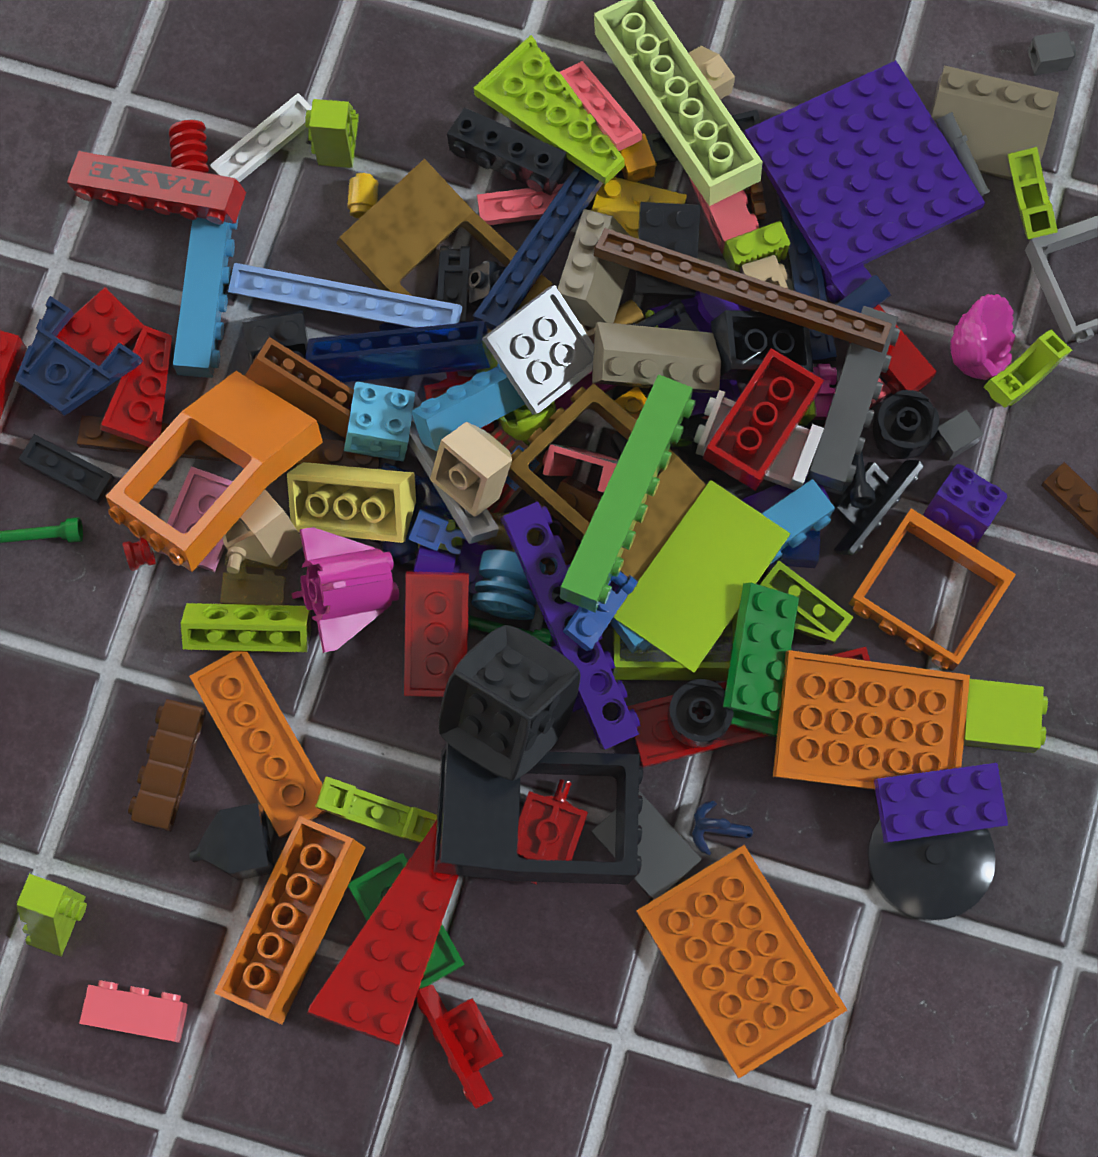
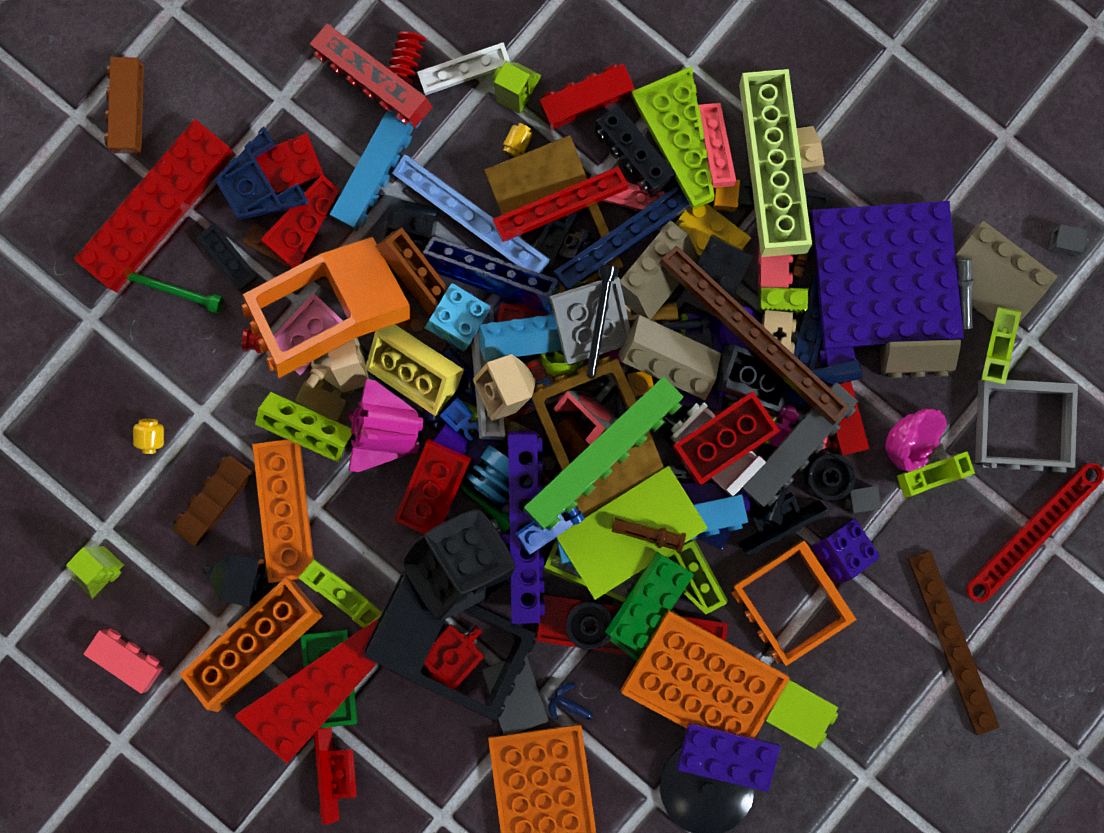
camera: 25 degrees right, 10 degrees up
none -> yellow head [133,419,164,454]
none -> red plate [492,167,629,243]
none -> red brick [540,64,635,130]
none -> black piece [587,264,619,379]
none -> reddish brown pin [611,517,686,554]
none -> dark tan slope [879,340,961,379]

